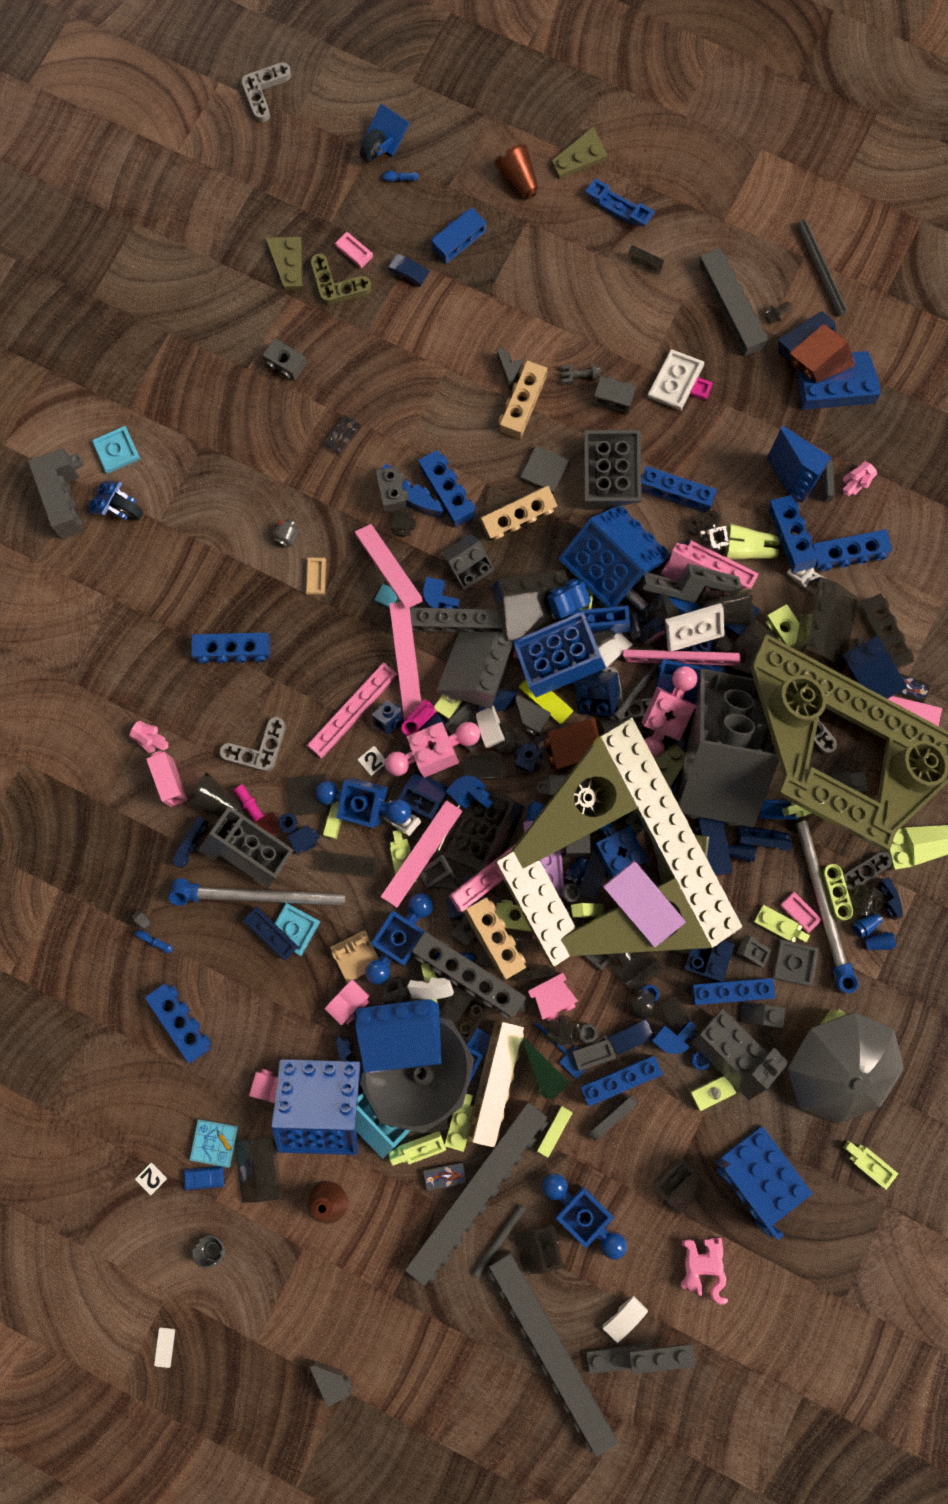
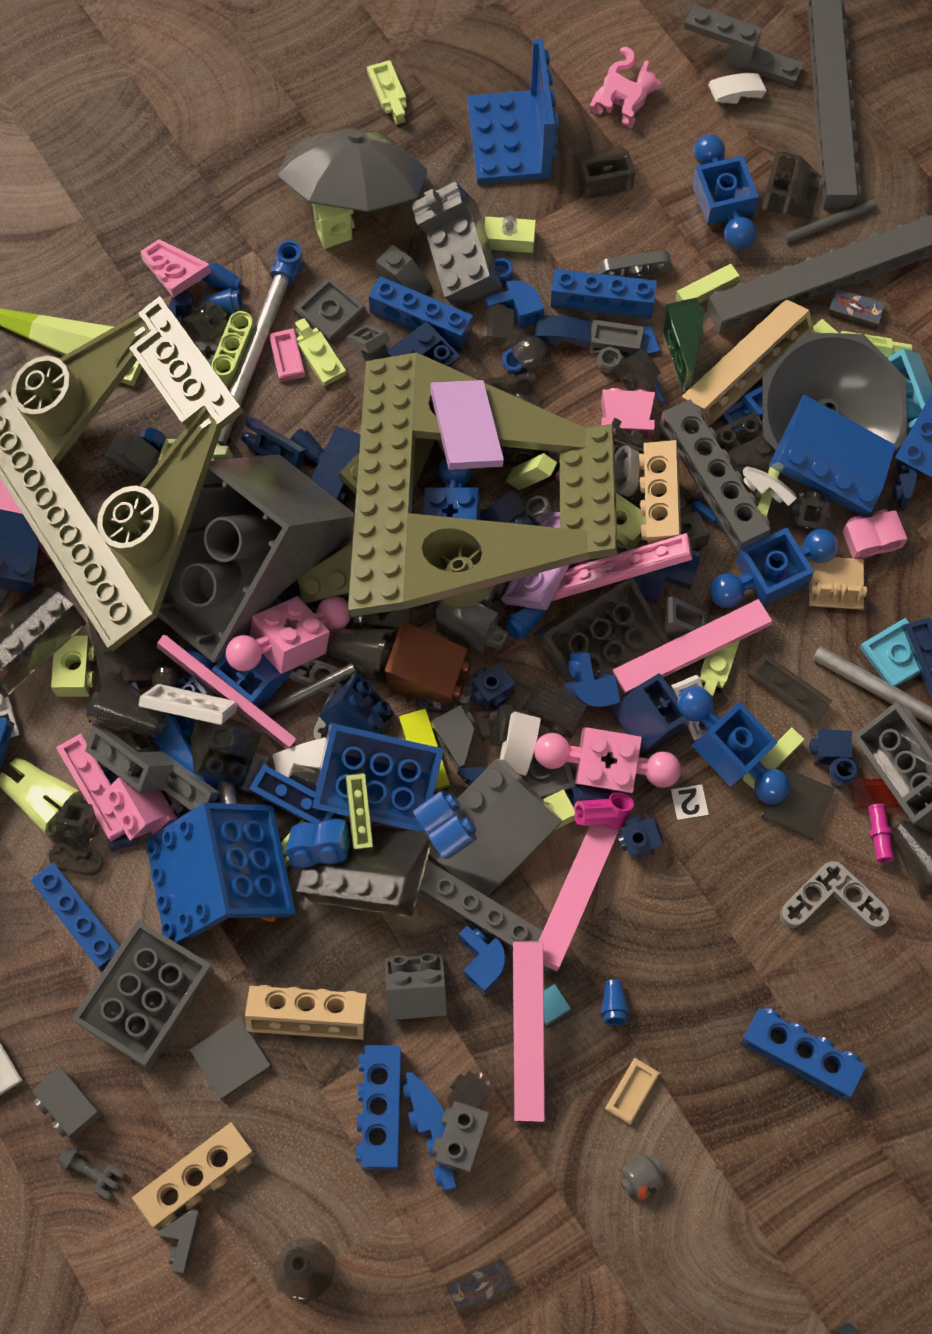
camera: 155 degrees left, 10 degrees down
bright pink tile [307,662,398,759] -> none
none -> bright pink wing [140,239,211,298]
none -> clear smoke cone [274,1237,335,1301]
none -> yellowish green piece [346,773,373,849]
none -> blue brick [413,791,477,859]
none -> blue cone [601,979,630,1026]
none -> light grey beam [615,445,640,497]

